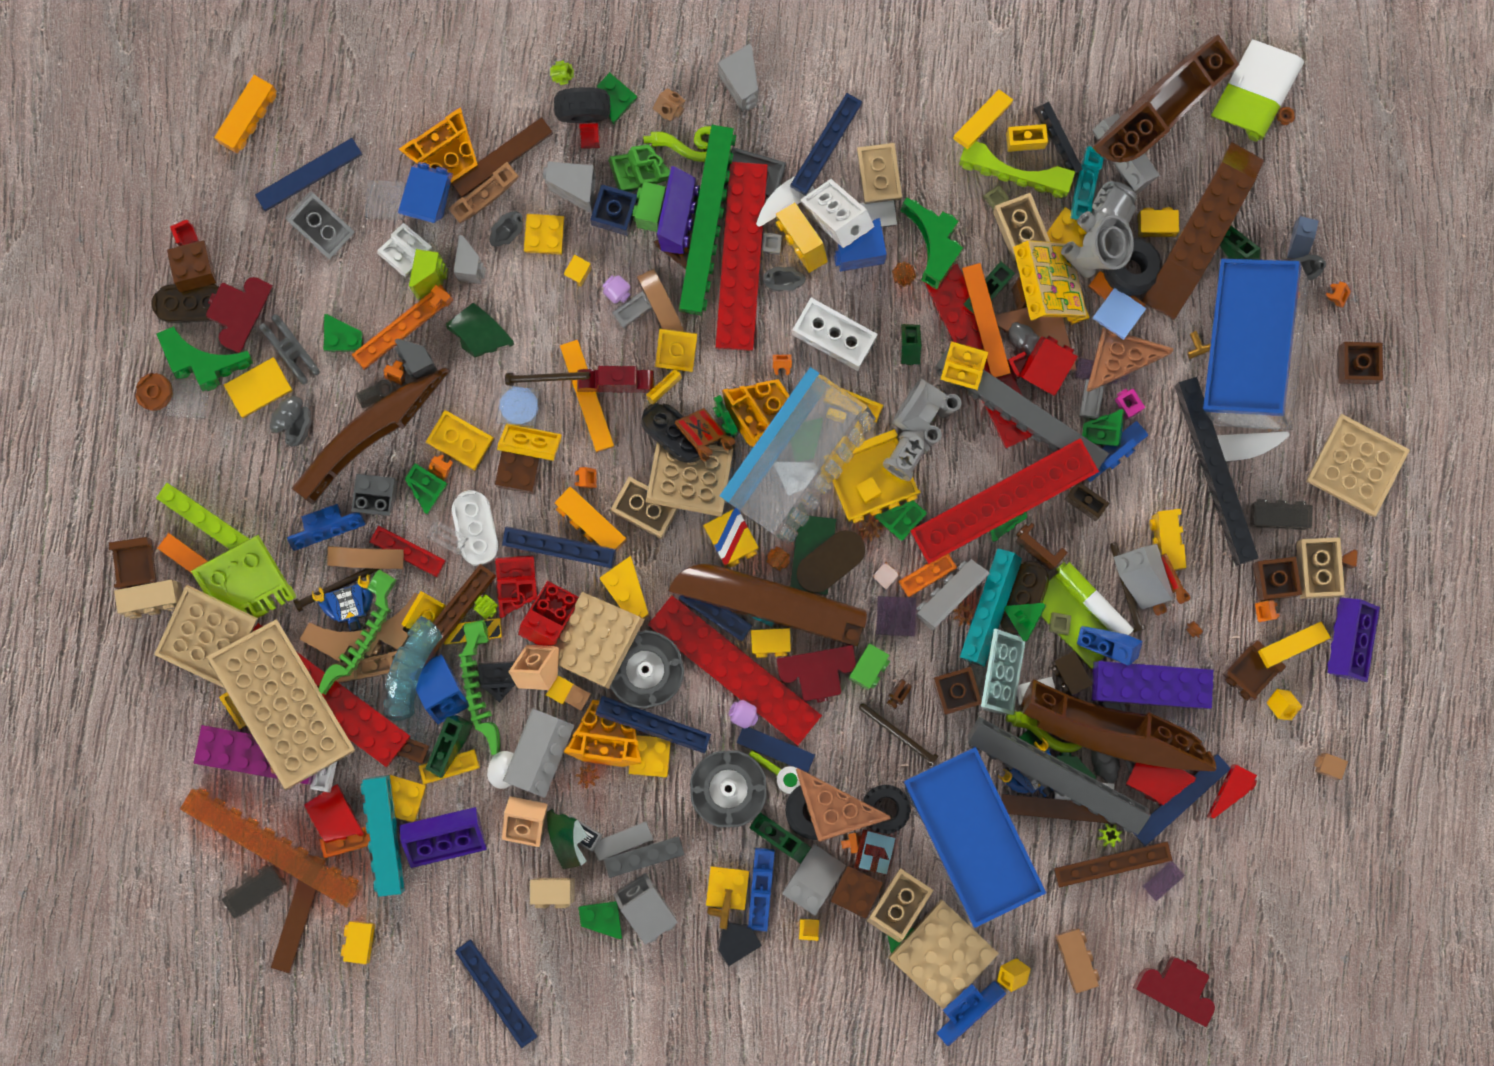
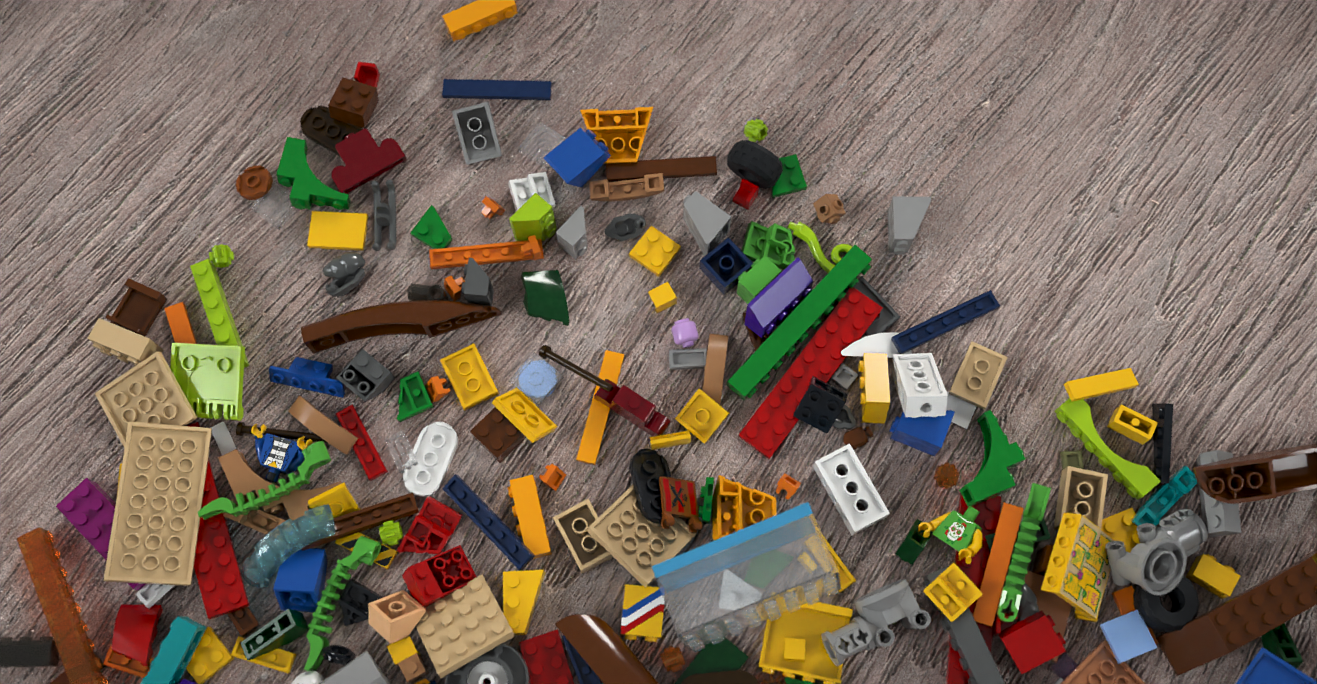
camera: 35 degrees right, 10 degrees down
none -> lime gear [209,244,234,268]
none -> white sticker [210,422,236,456]
none -> black gear [322,645,356,666]
none -> orange tile [481,196,505,219]
none -> black bracket [793,376,847,434]
none -> reddish brown arm [843,426,874,450]
none -> torso [918,506,982,564]
none -> bright green piece [997,483,1051,622]

